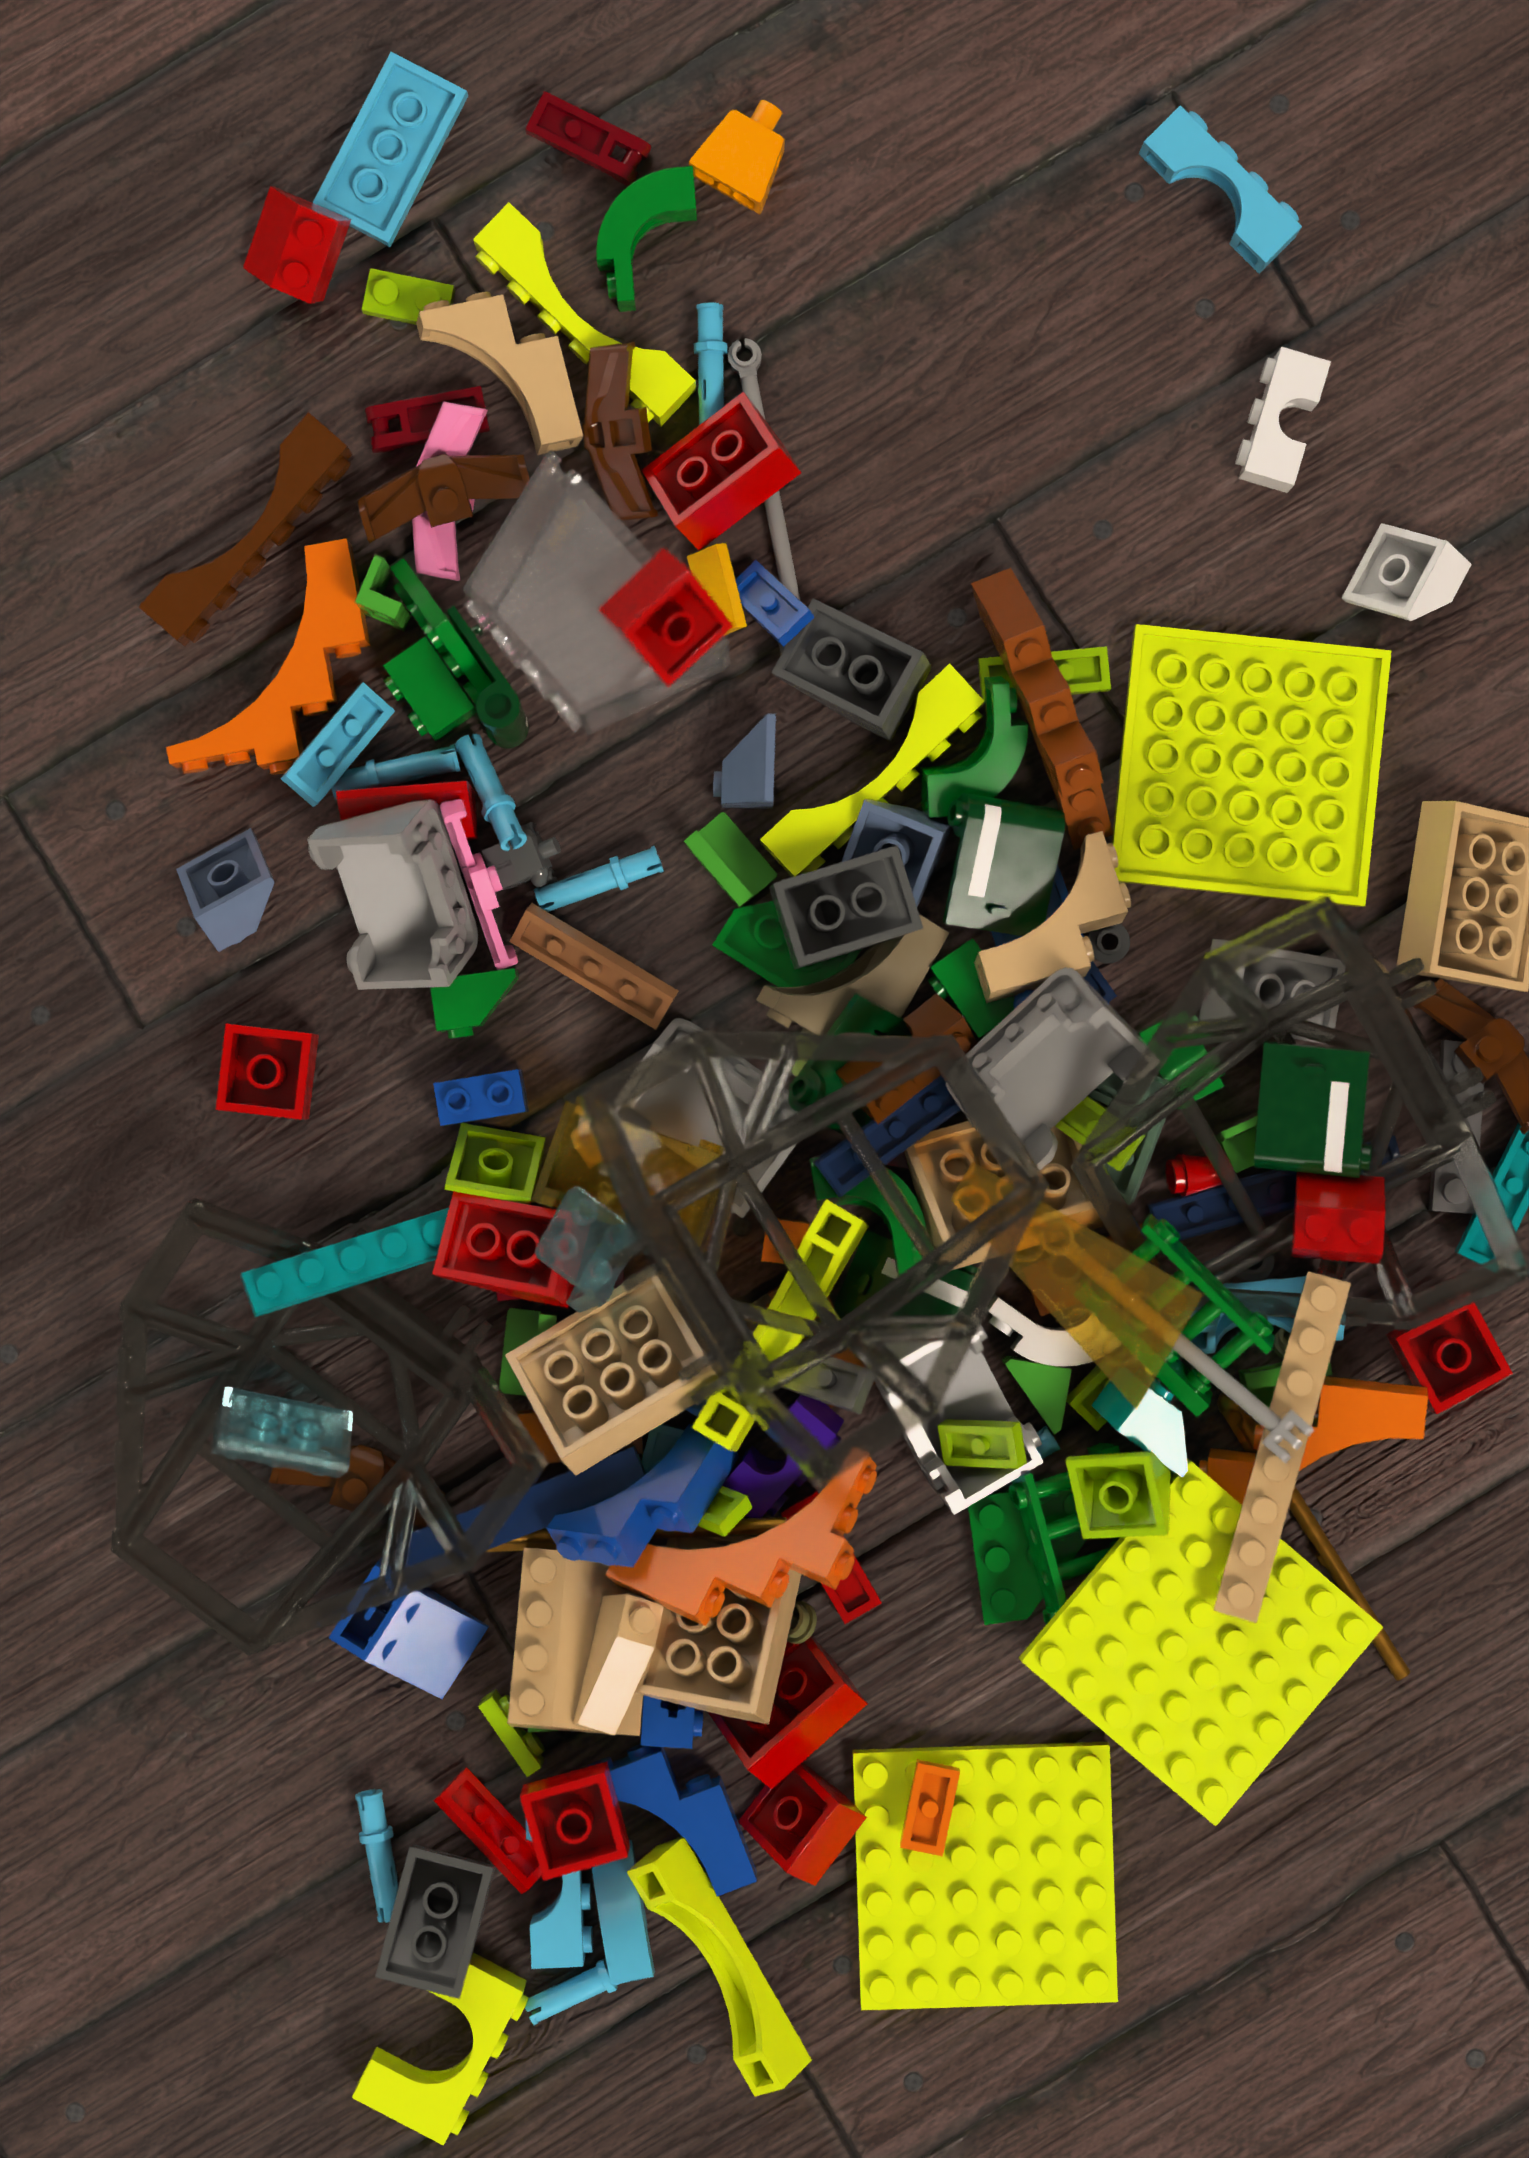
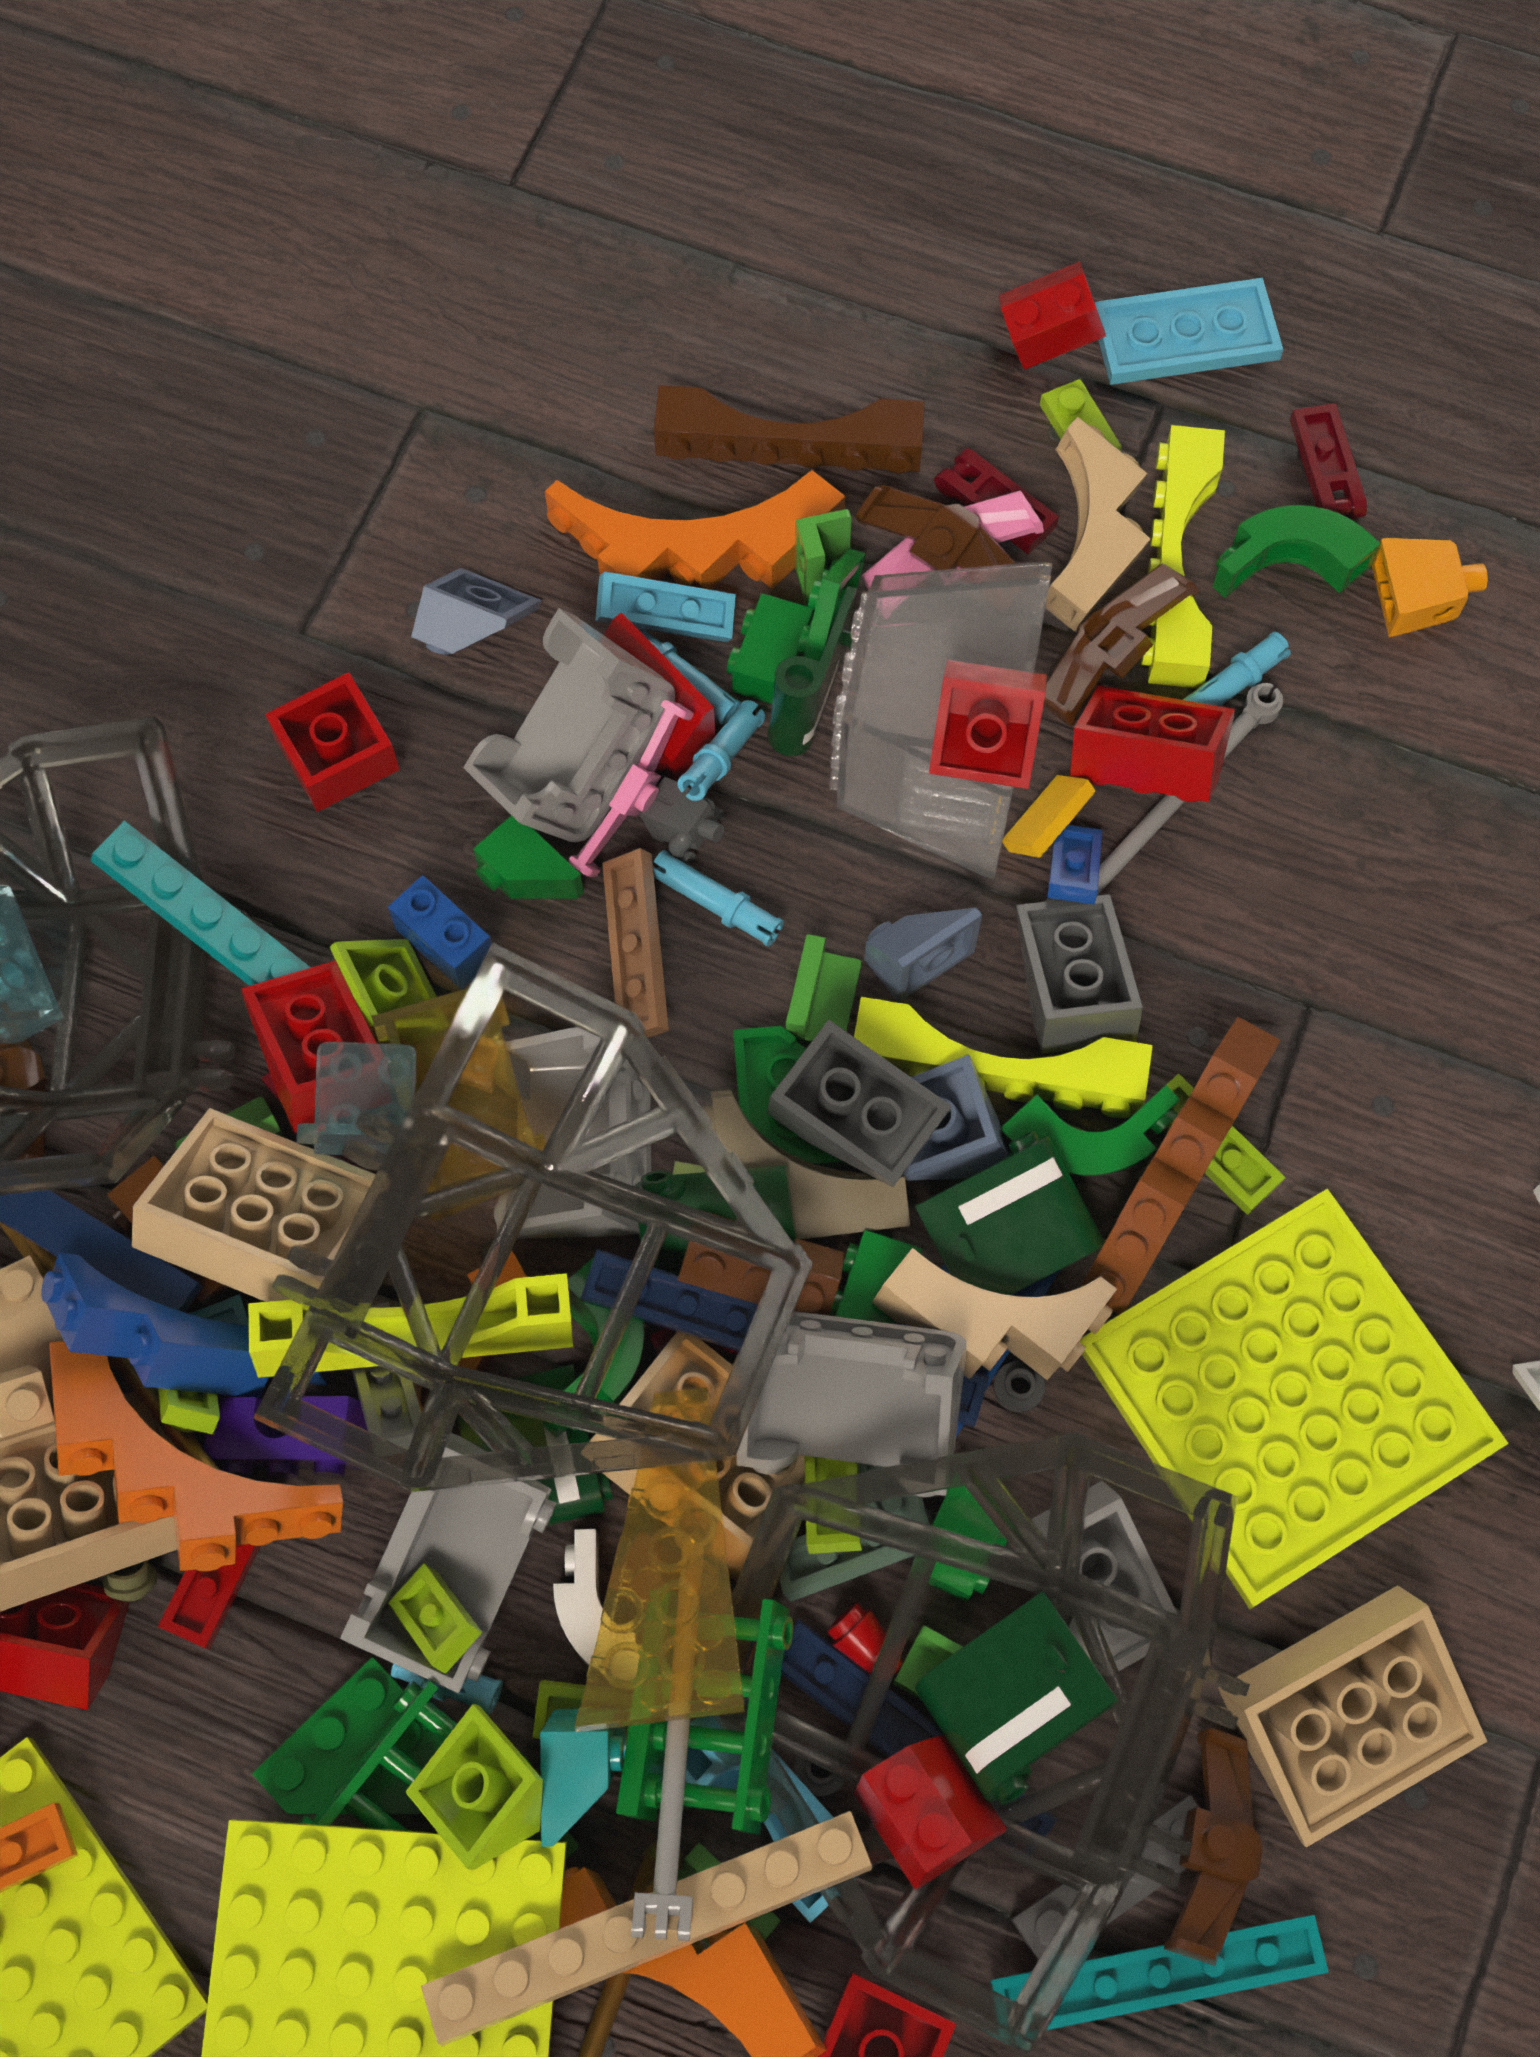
camera: 50 degrees right, 20 degrees down
bright green slope [1001,1355,1072,1434] -> none

